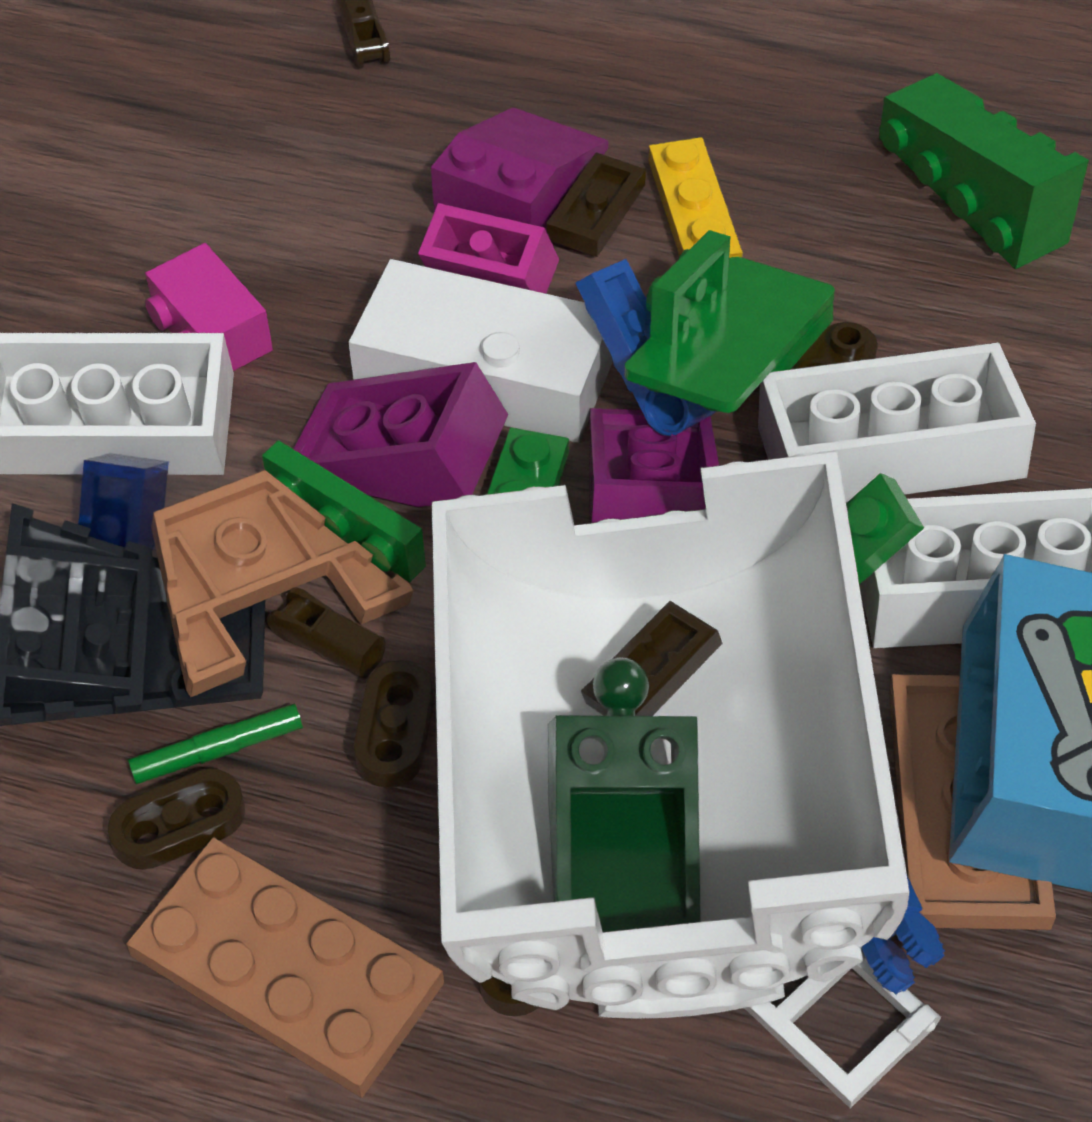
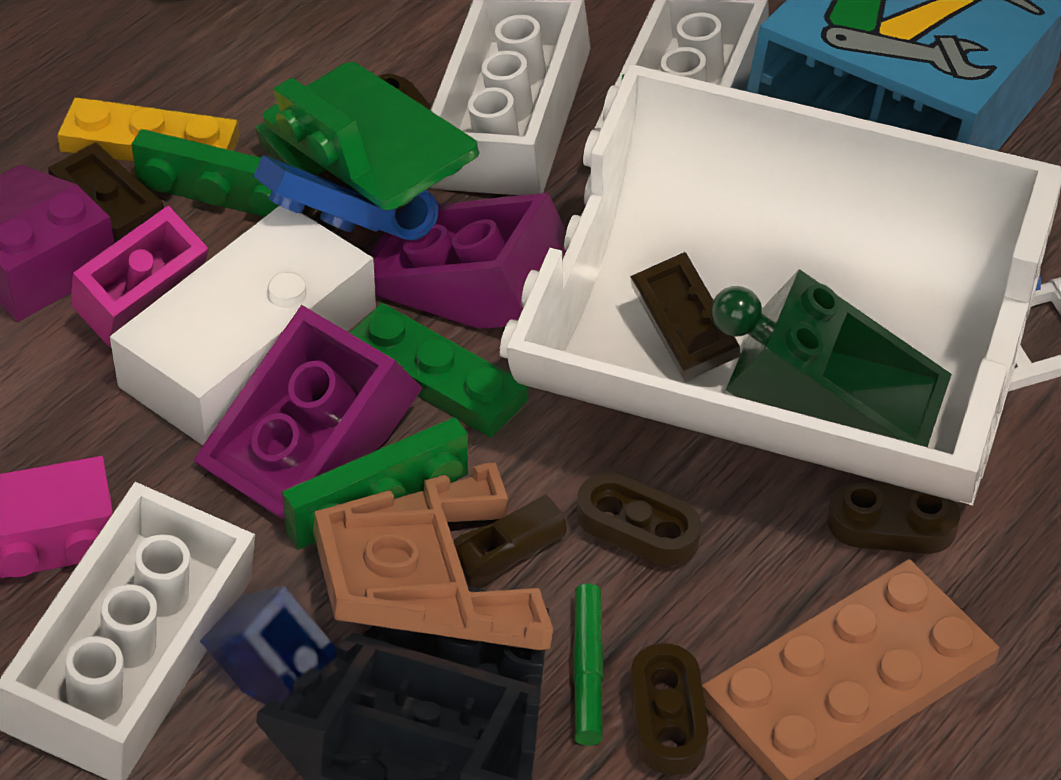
camera: 70 degrees left, 5 degrees down
none -> green plate [131,129,303,217]

